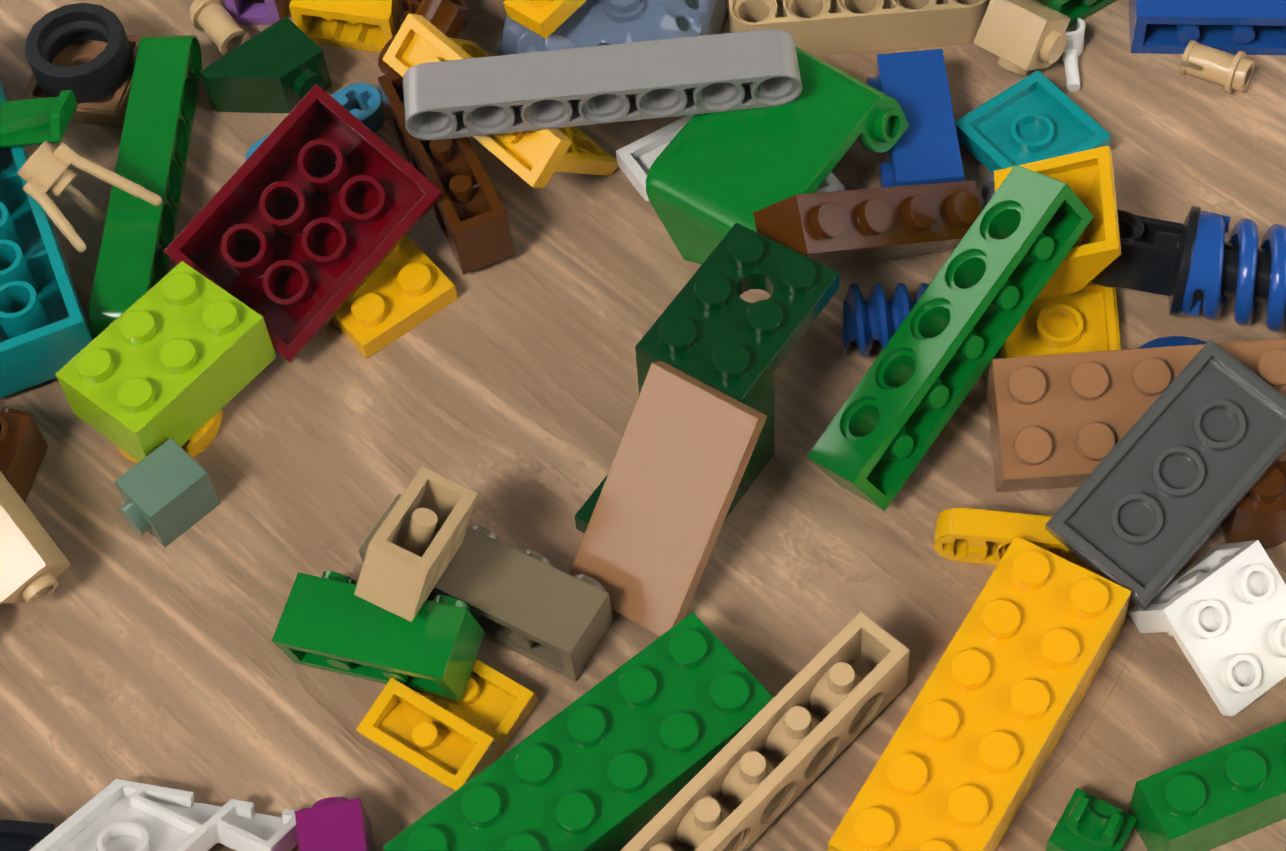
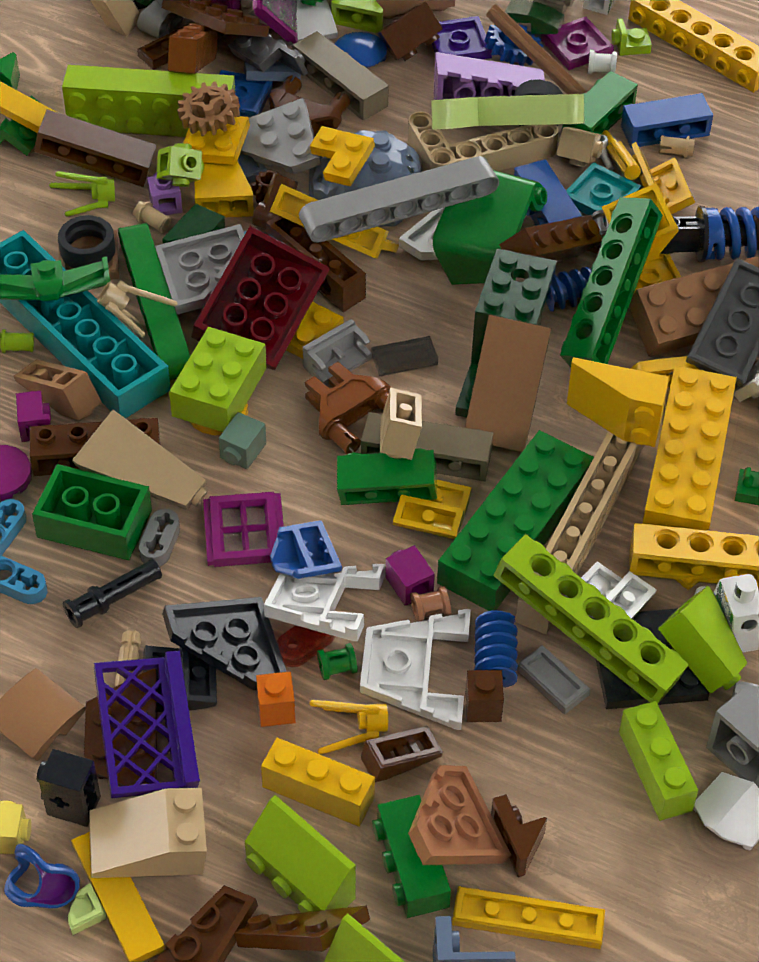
camera: 25 degrees left, 5 degrees down
none -> light grey plate [155,224,245,314]
none -> magenta piece [203,492,284,567]
none -> blue slope [270,520,342,579]
none -> light grey hinge [303,319,372,385]
none -> dark orange connector [305,361,392,454]
none -> clear smoke tile [371,336,438,377]
none -> yellow slope [566,357,669,447]
none -> yellow axle [602,130,641,180]
none -> yellow bracket [631,142,696,214]

